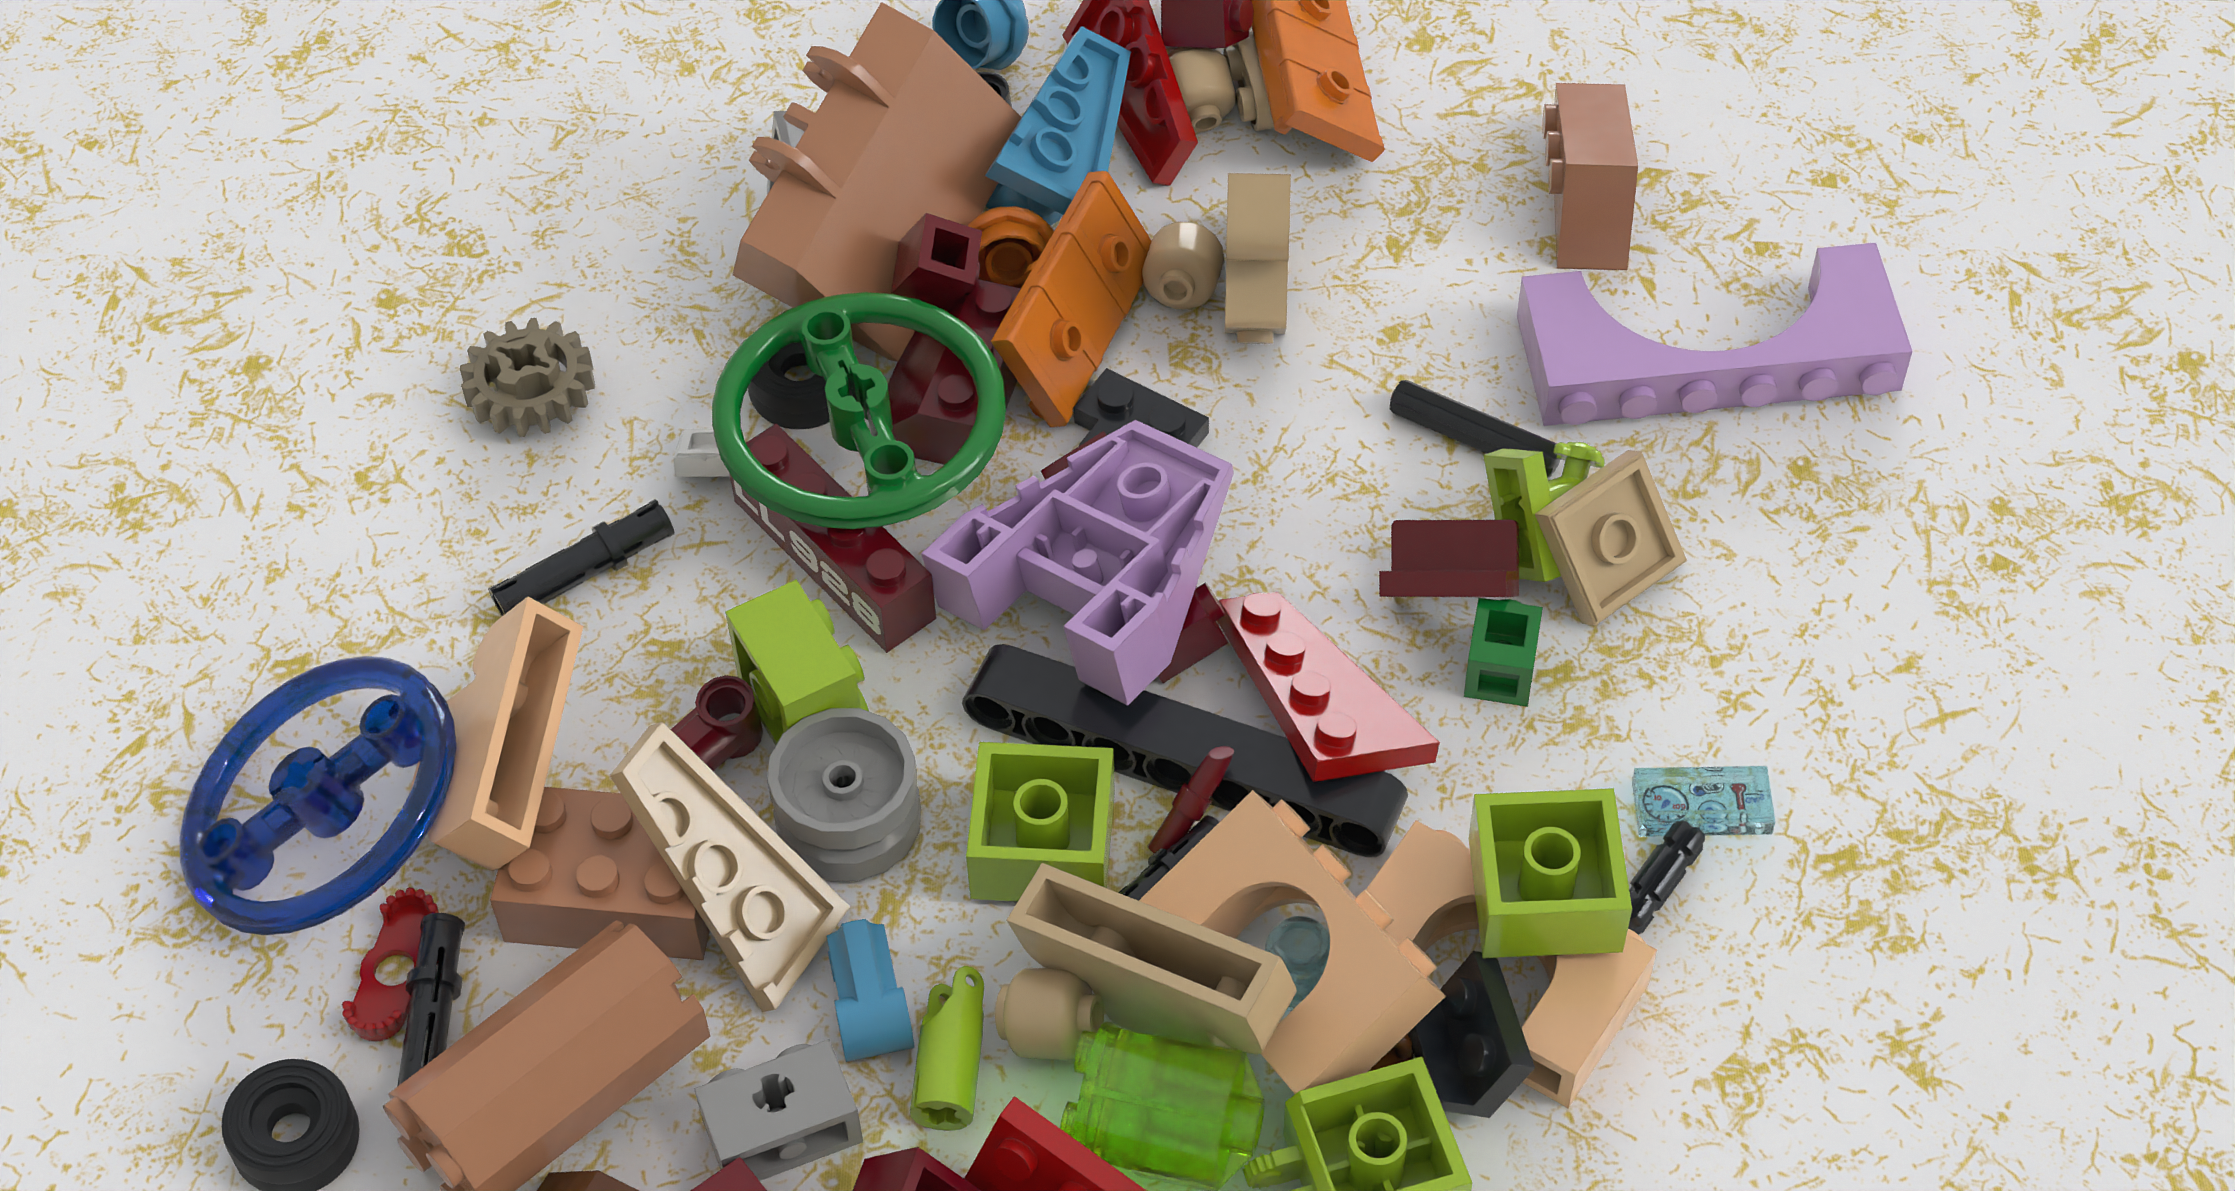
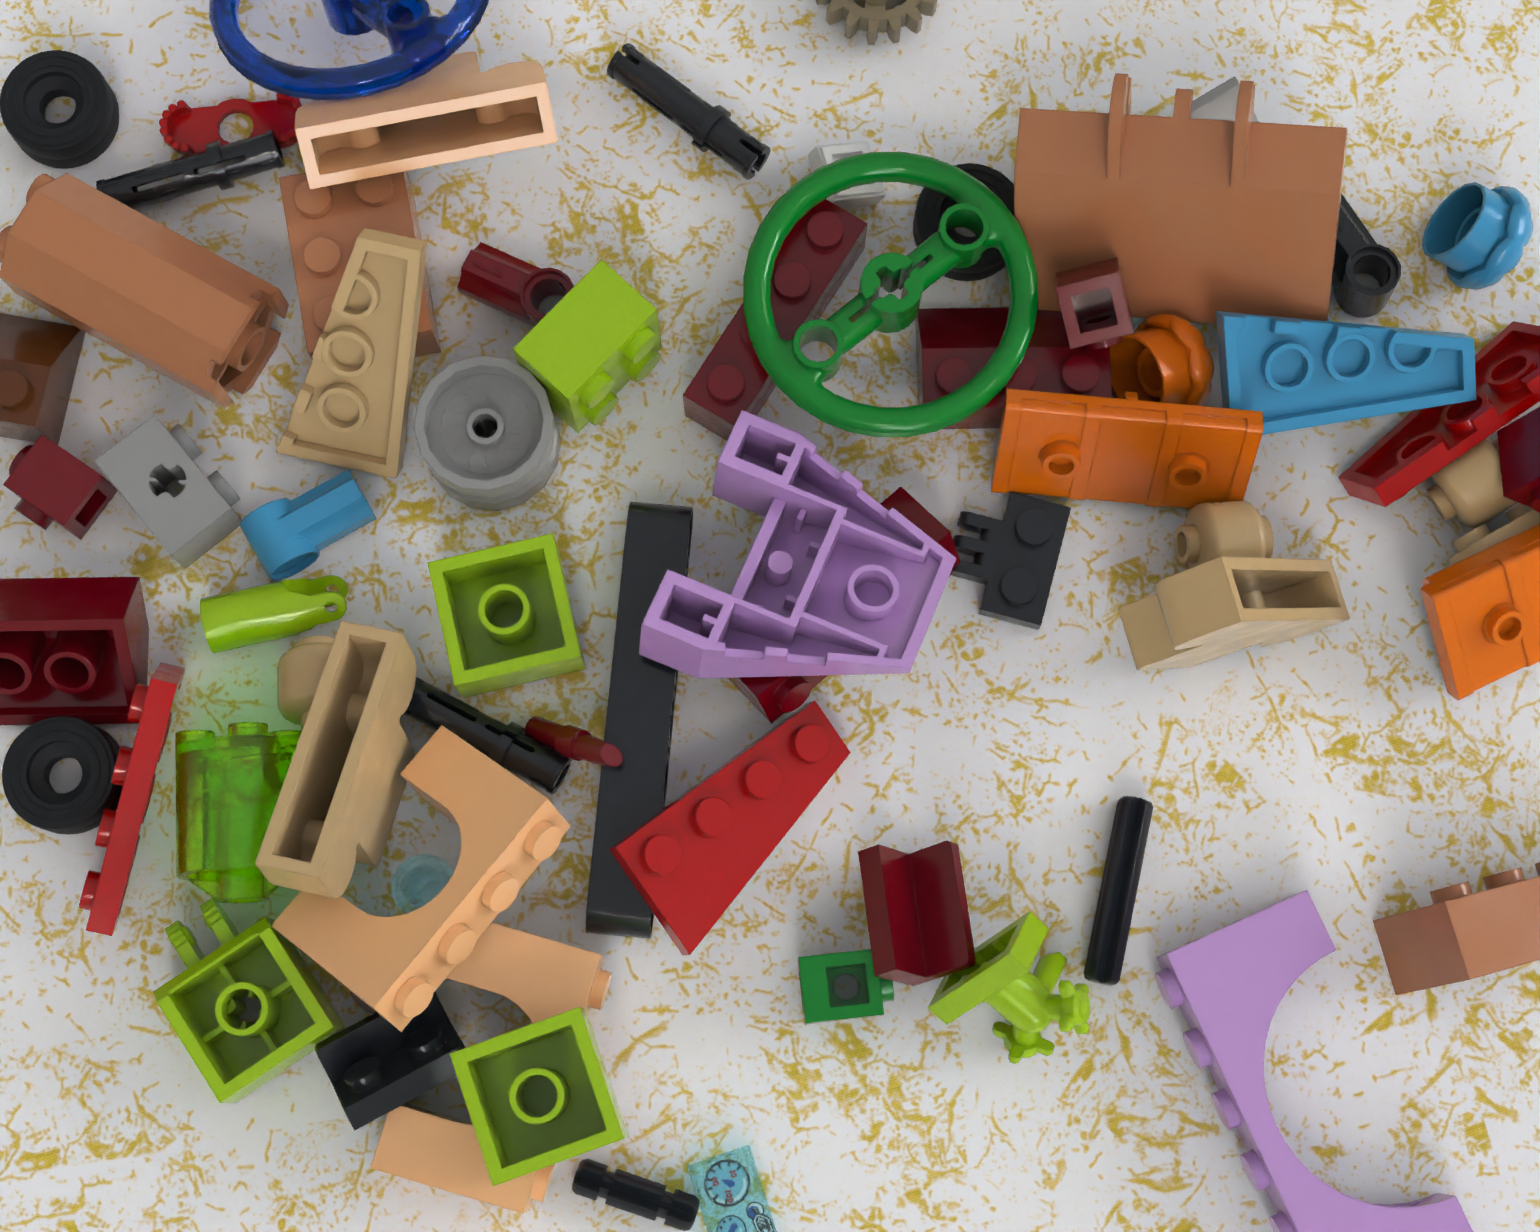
camera: 70 degrees right, 25 degrees up
tan tile [1535,450,1687,626] -> none

